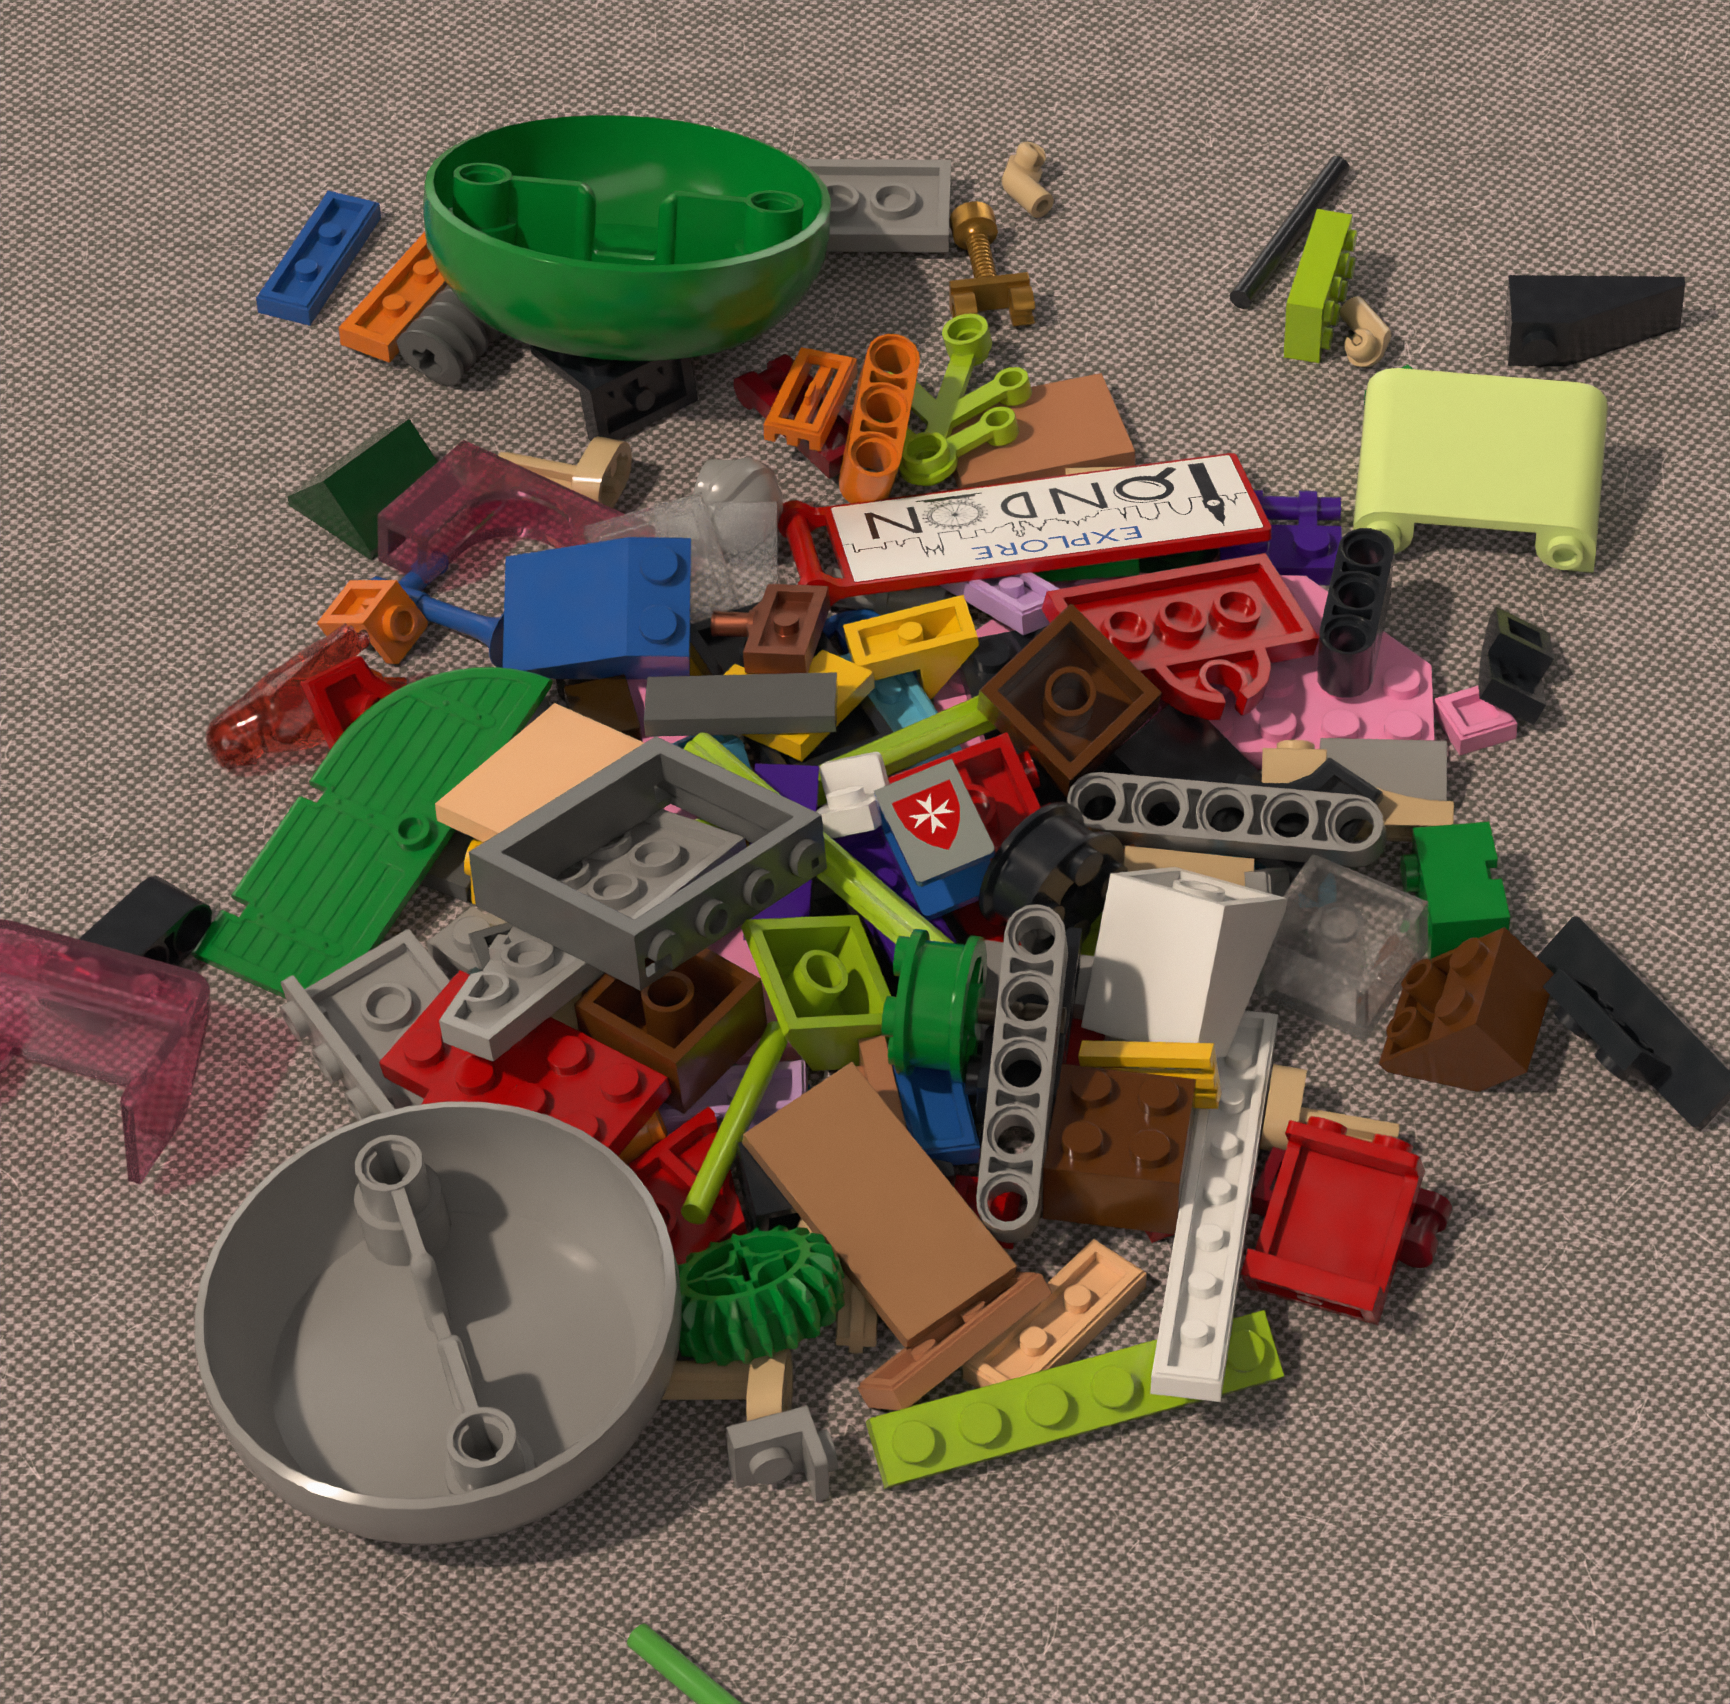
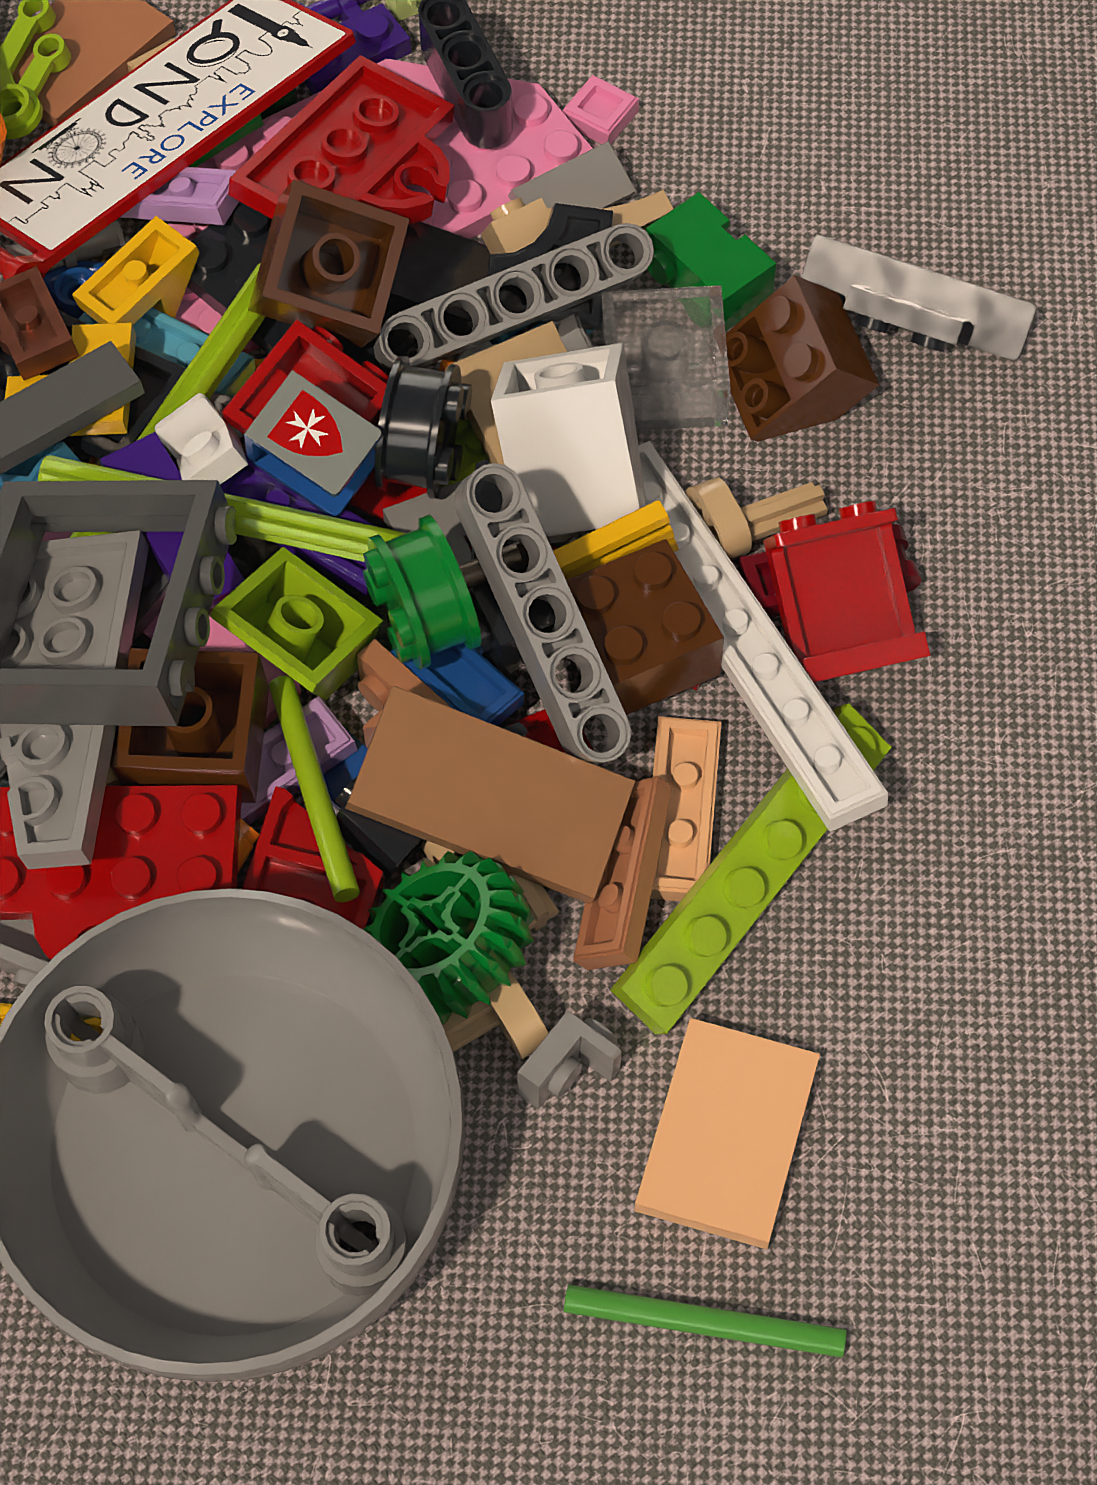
camera: 35 degrees left, 15 degrees up
black slope [1478,607,1554,725] -> none
none -> light nougat tile [634,1018,820,1249]

